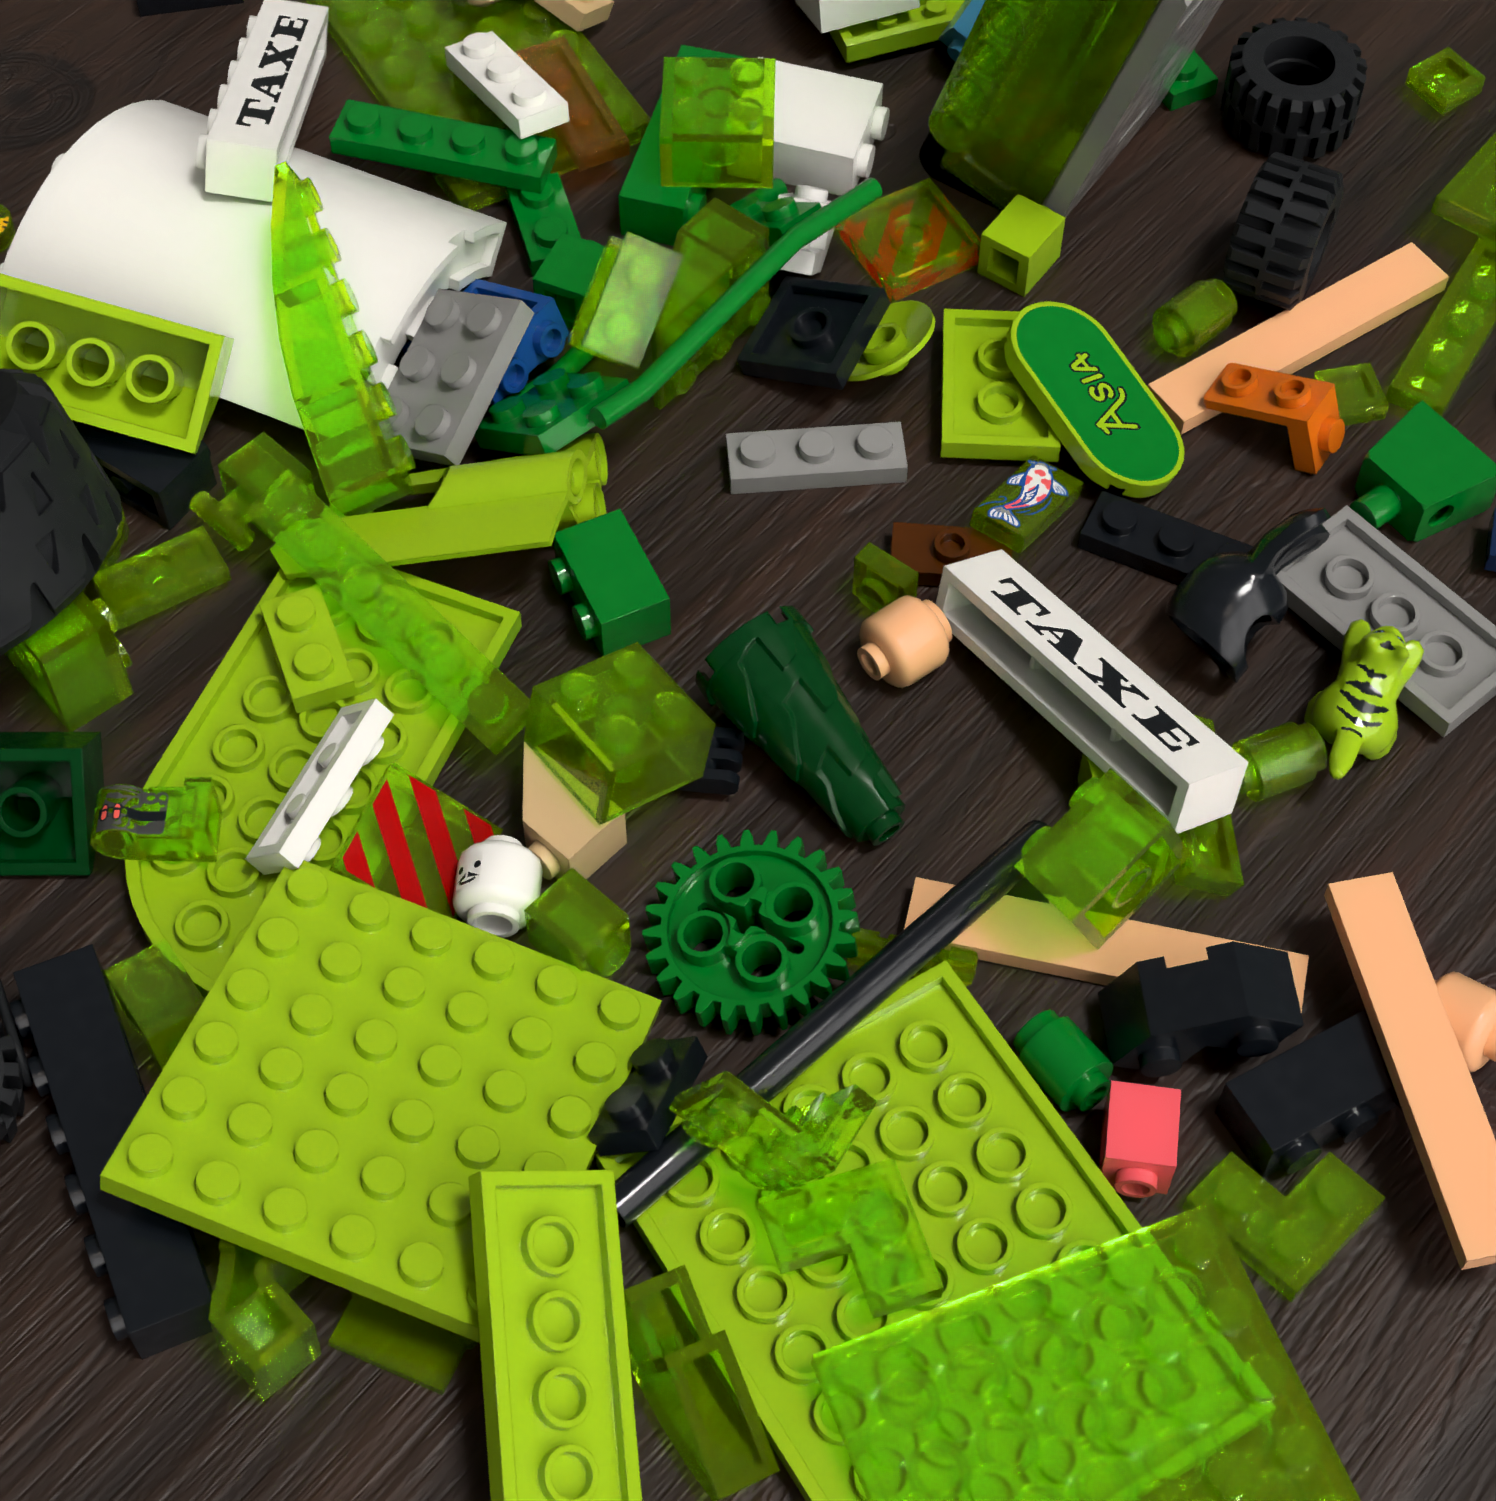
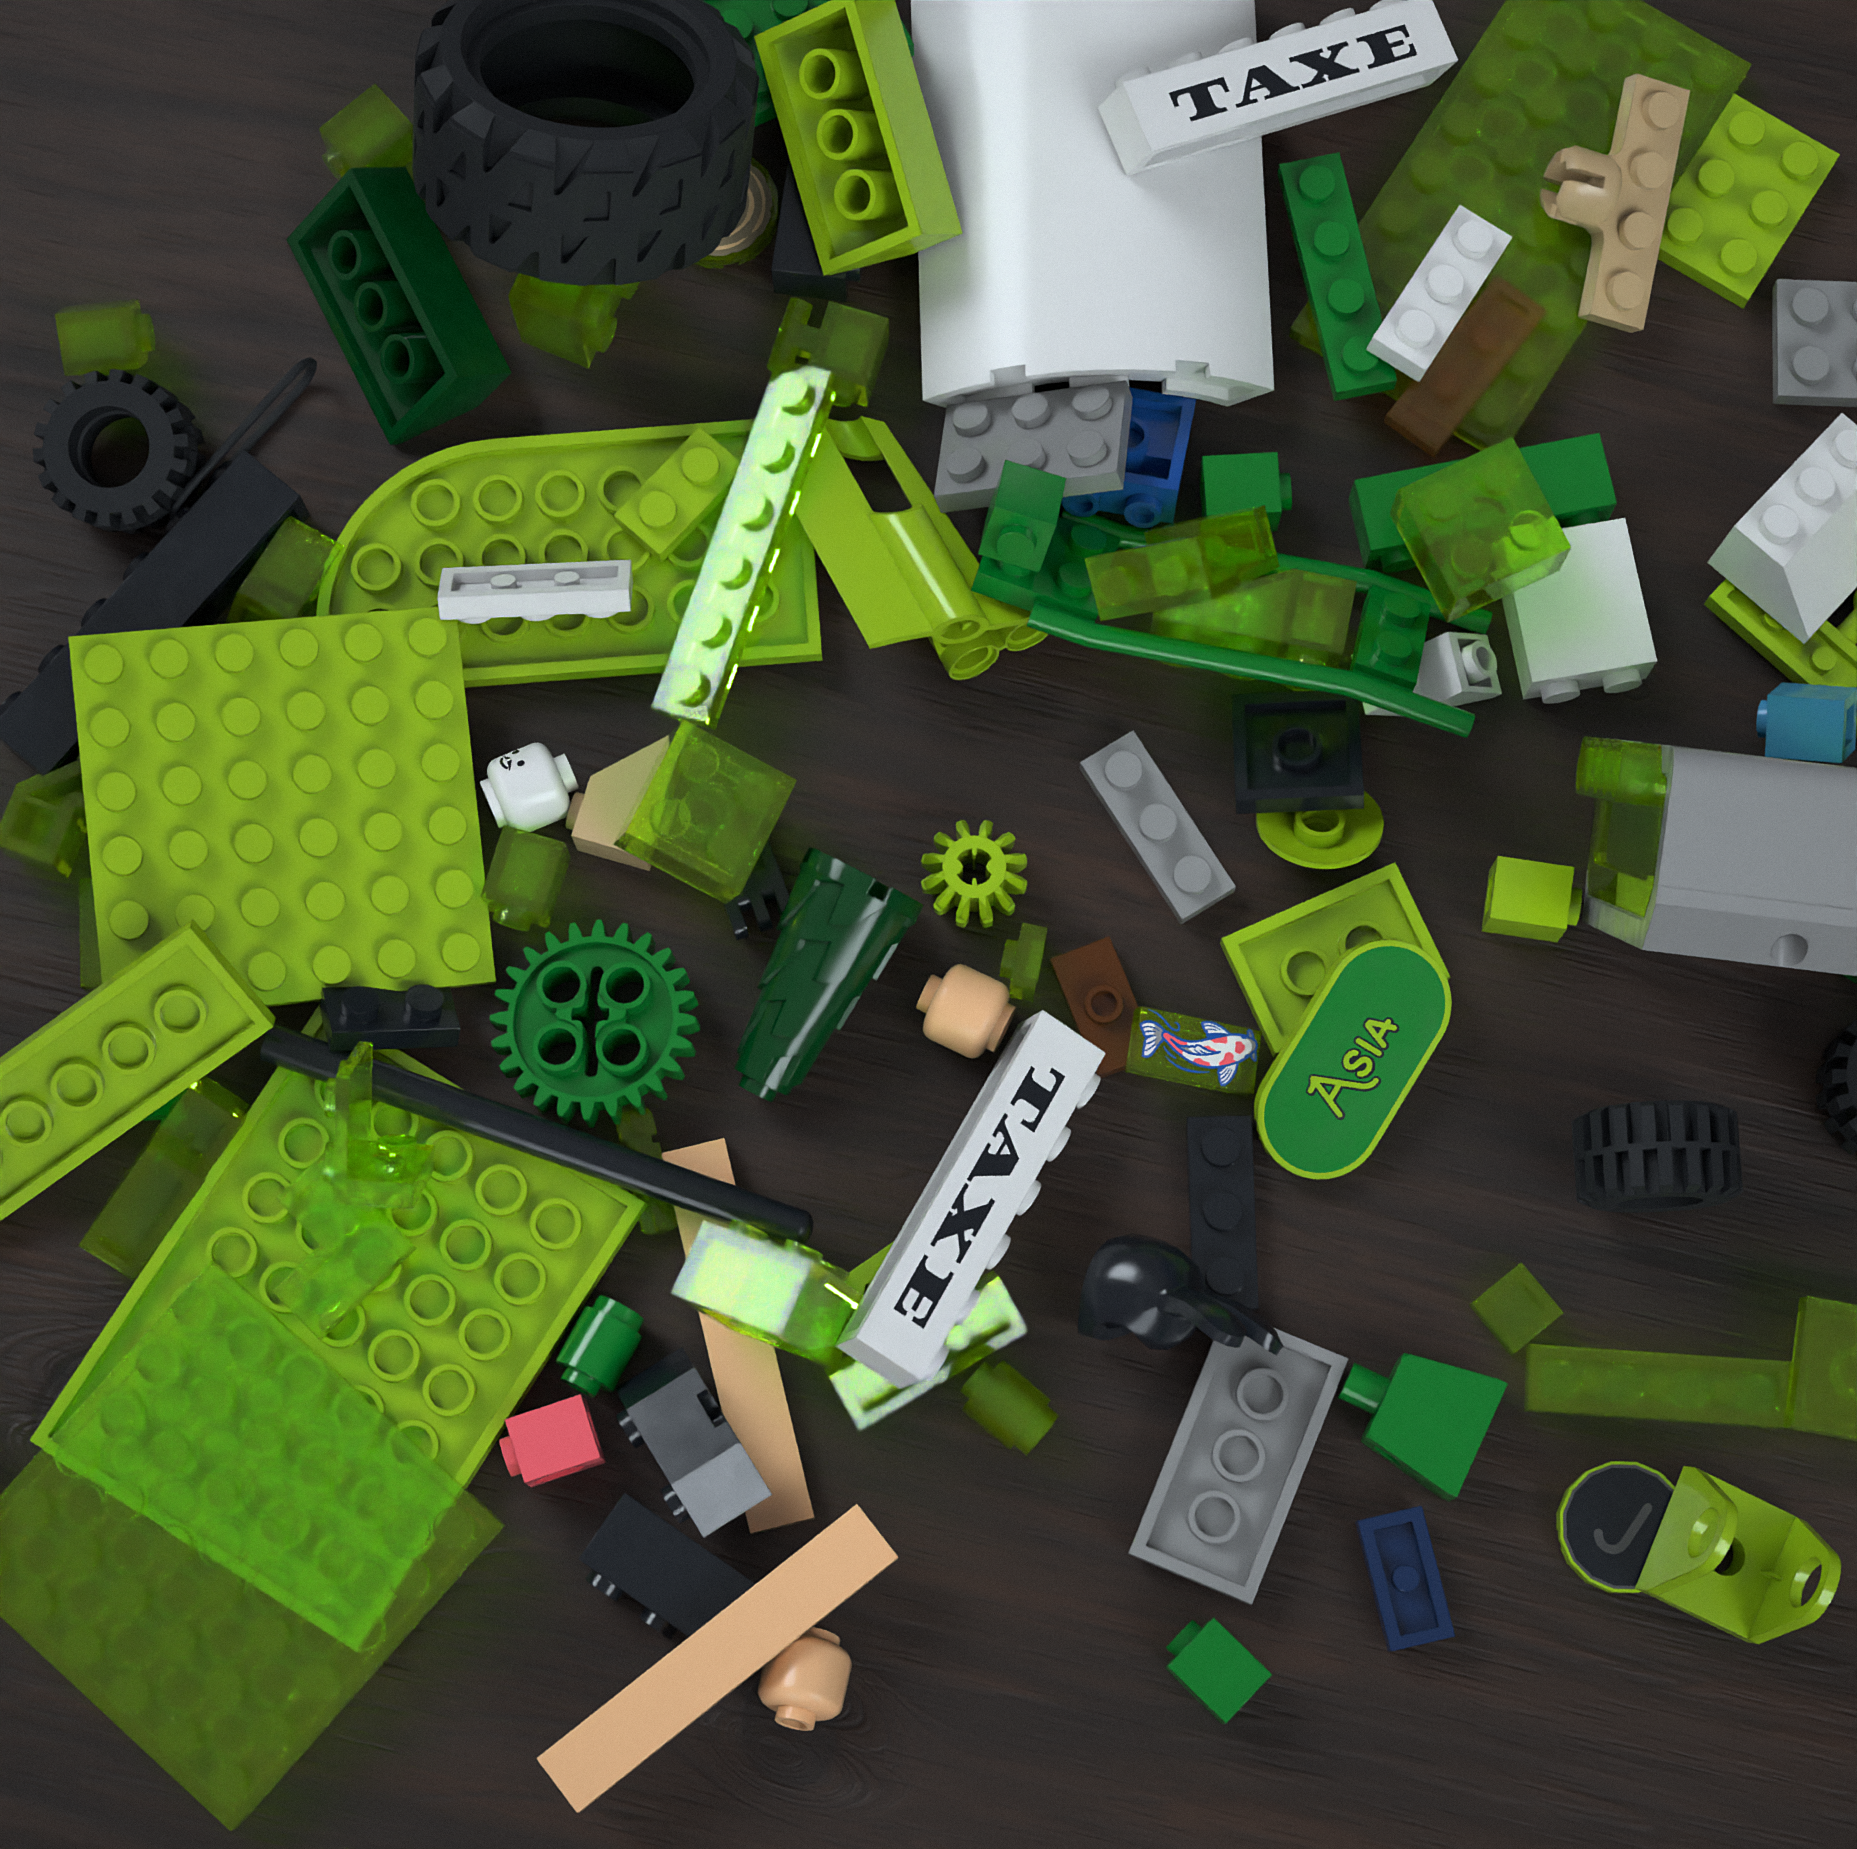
camera: 65 degrees right, 20 degrees up
clear neon green leg [90,777,223,862] -> none
clear neon green plate [92,525,232,630] -> none
clear neon green slope [271,161,415,516] -> none
tile [329,762,503,919] -> none
green plate [505,172,581,277] -> none
green brick [548,509,671,659] -> none
clear neon green tile [835,177,981,303] -> none
light nougat tile [1147,242,1449,435] -> none
clear neon green brick [1152,278,1238,357] -> none
clear neon green plate [1183,1151,1386,1302] -> none
orange bracket [1203,363,1345,475] -> none
lime animal [1304,619,1424,779] -> none
none -> lime gear [921,820,1027,928]
none -> green brick [978,460,1066,572]

